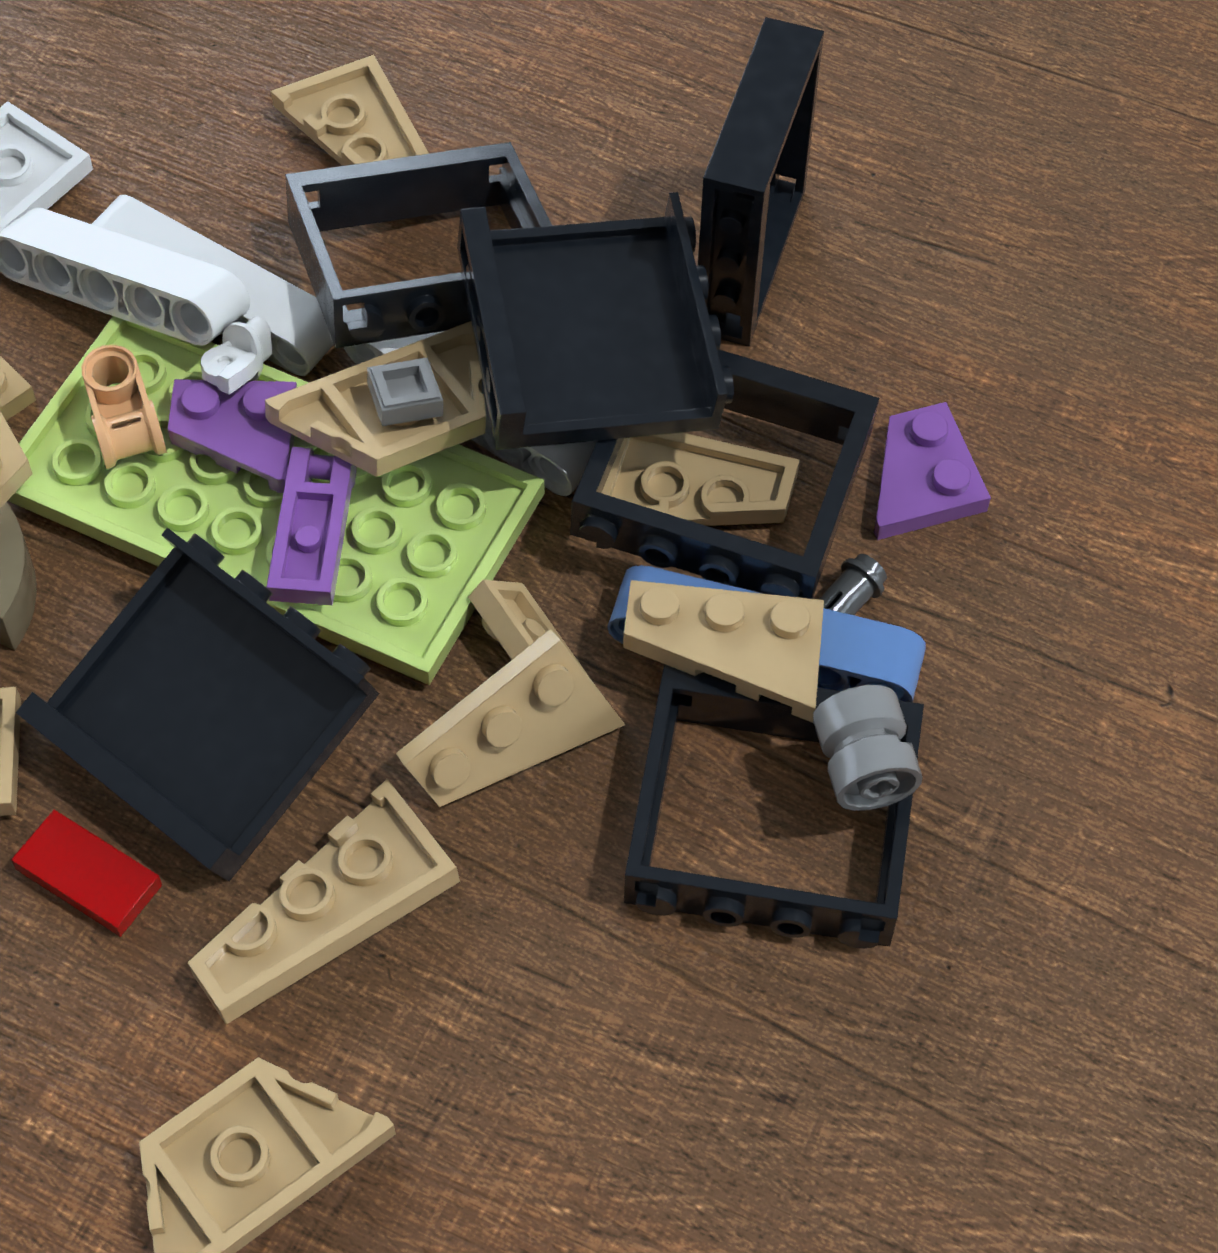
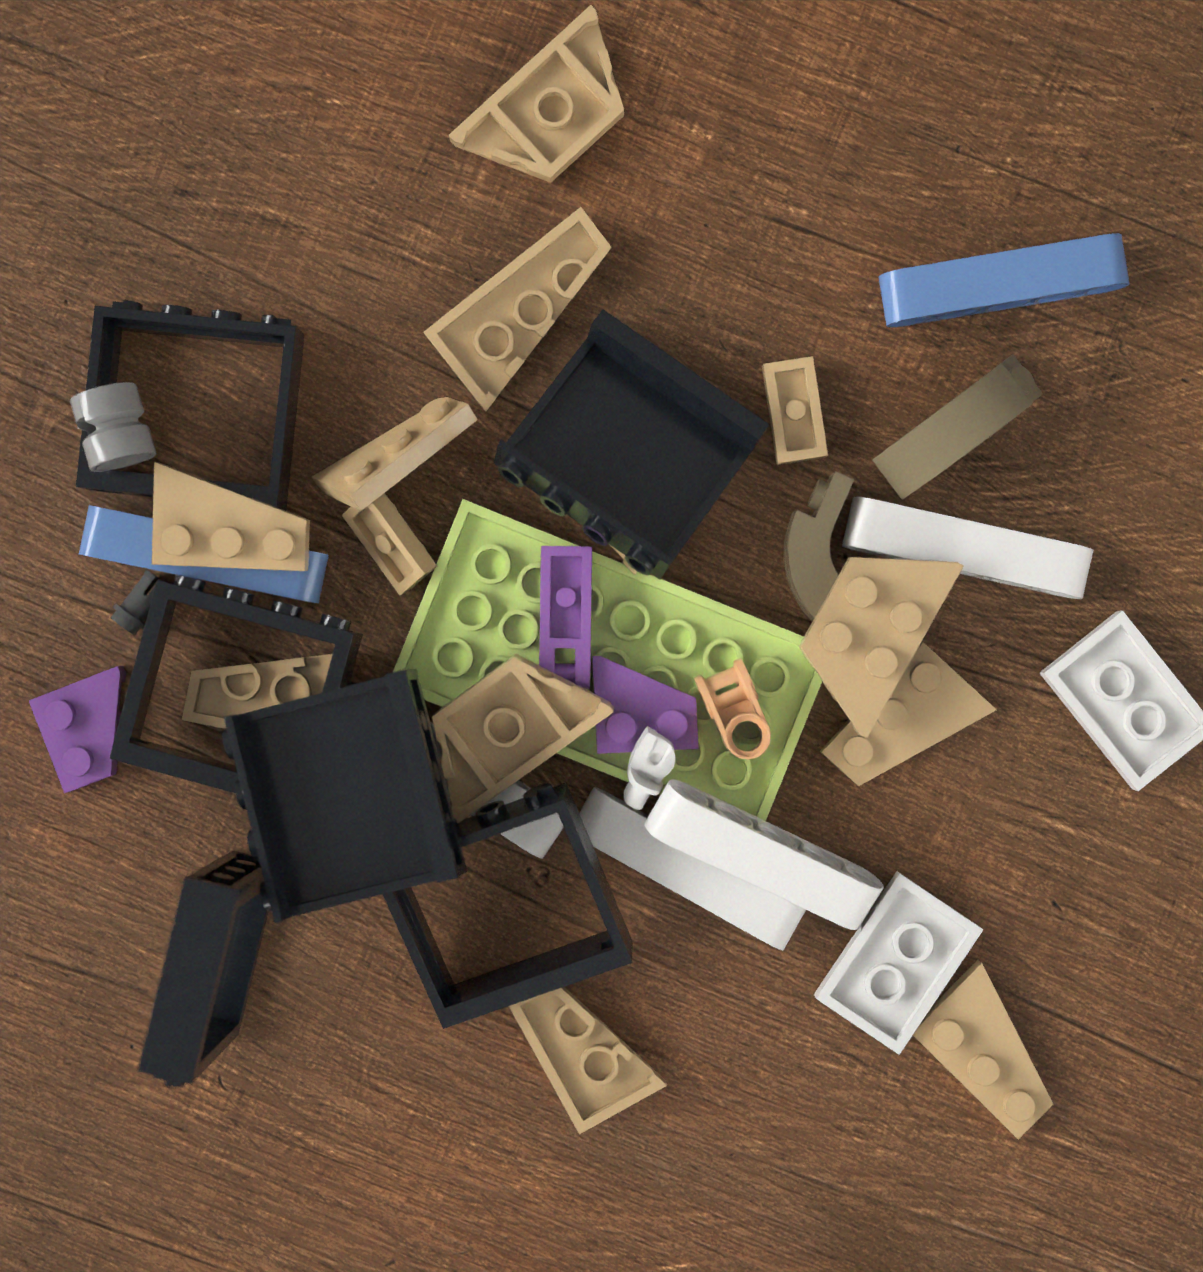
camera: 175 degrees right, 30 degrees up
red tile [11,809,162,937] -> none
light grey tile [367,357,443,426] -> none

